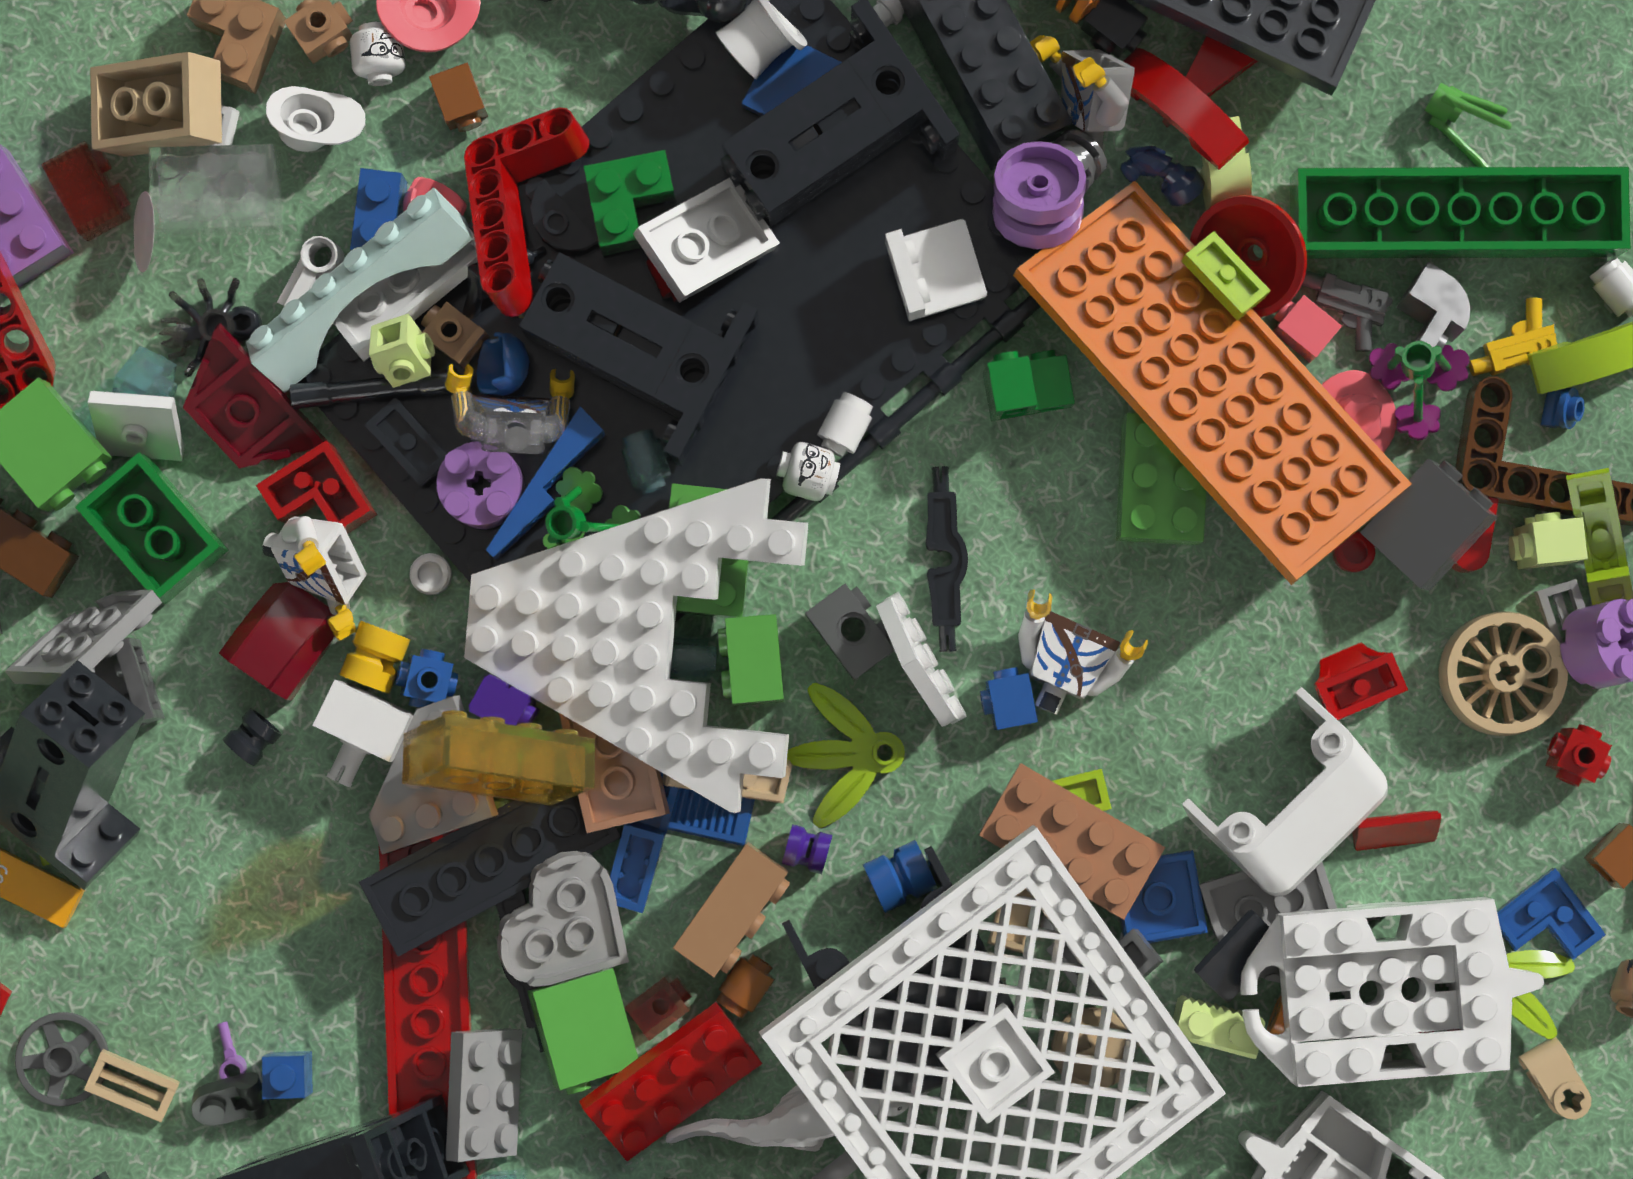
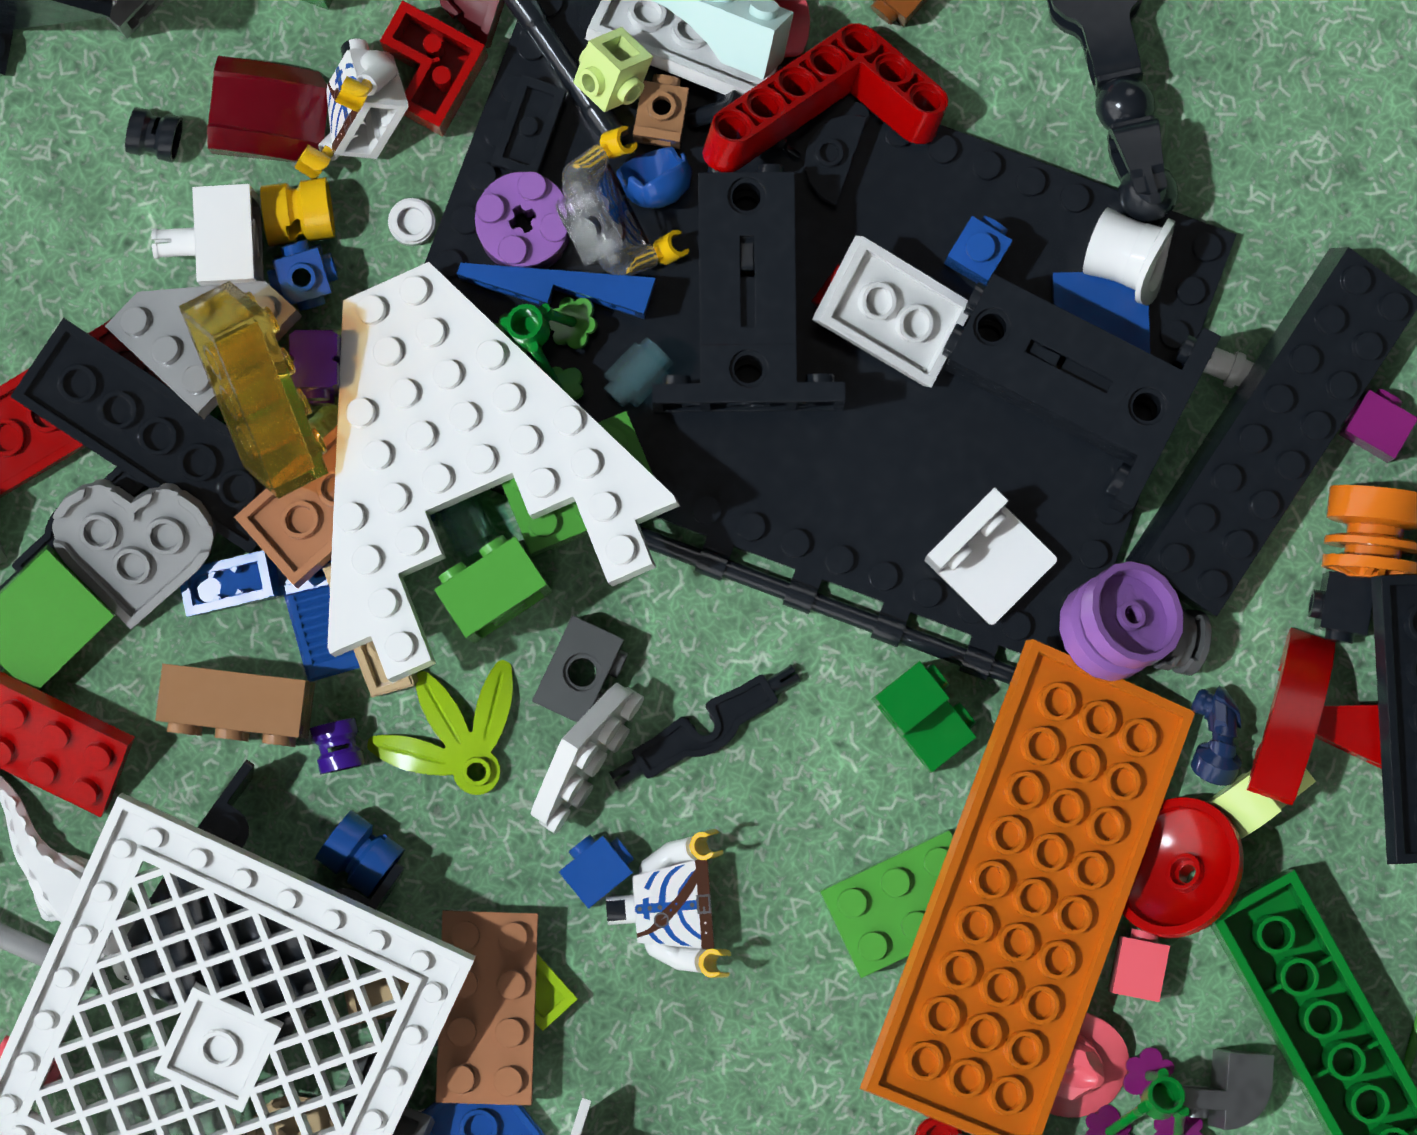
camera: 70 degrees right, 0 degrees up
green brick [584,150,676,256] -> none
clear red brick [624,974,692,1041] -> none
dark orange brick [716,954,775,1019] -> none
white head [776,442,840,501] -> none
white brick [817,392,873,457] -> none
light grey torso [1030,35,1135,149] -> none
lime plate [1181,231,1271,321] -> none
dark grey piece [1301,270,1393,352] -> none
none -> blue brick [944,216,1013,285]

